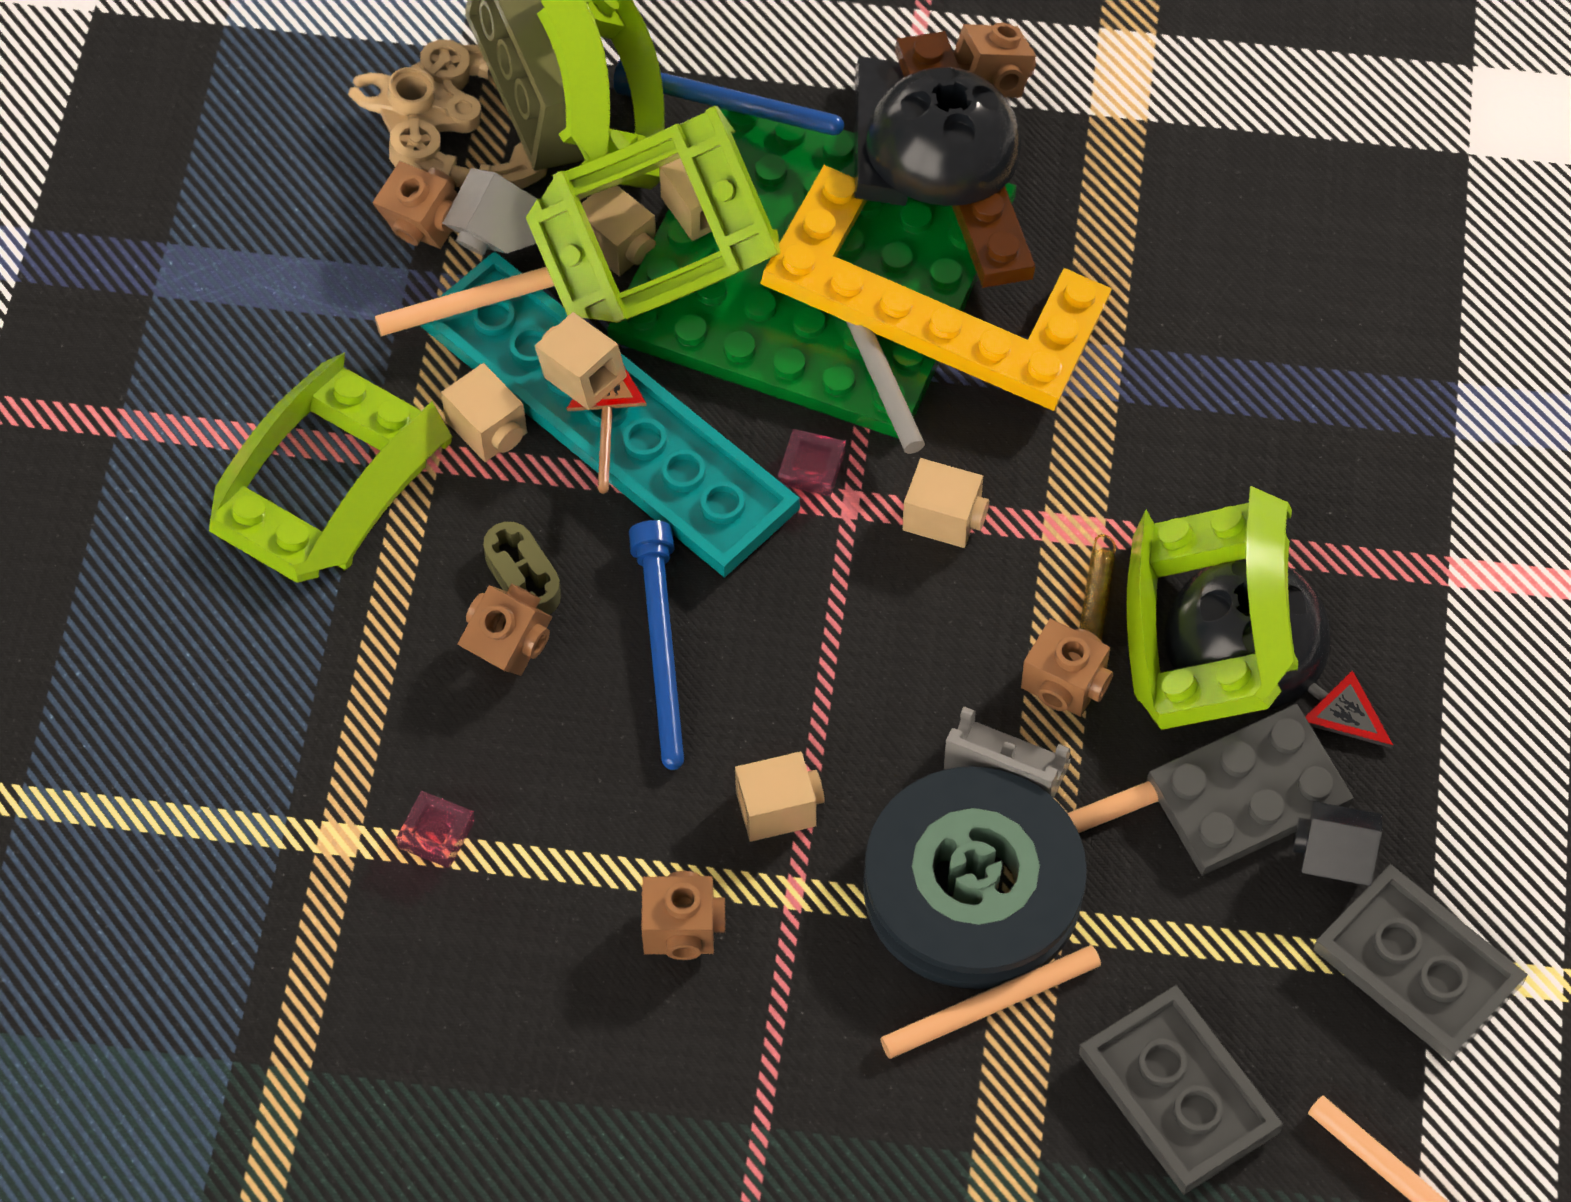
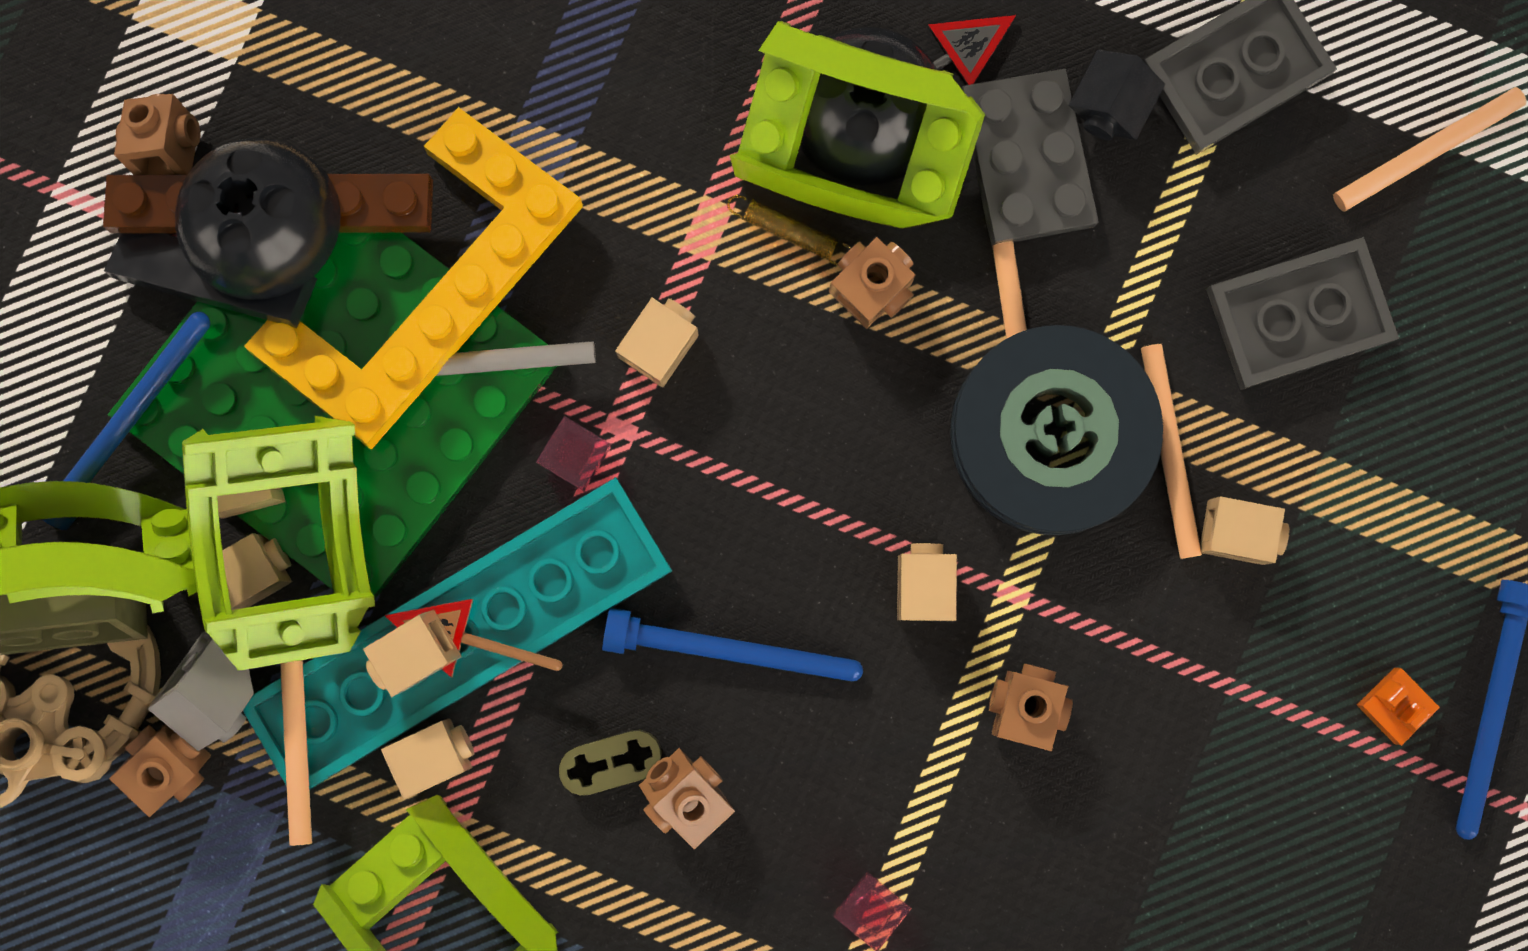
camera: 75 degrees left, 25 degrees up
light grey hinge [944,707,1071,798] -> none
none -> tan brick [1200,496,1289,565]

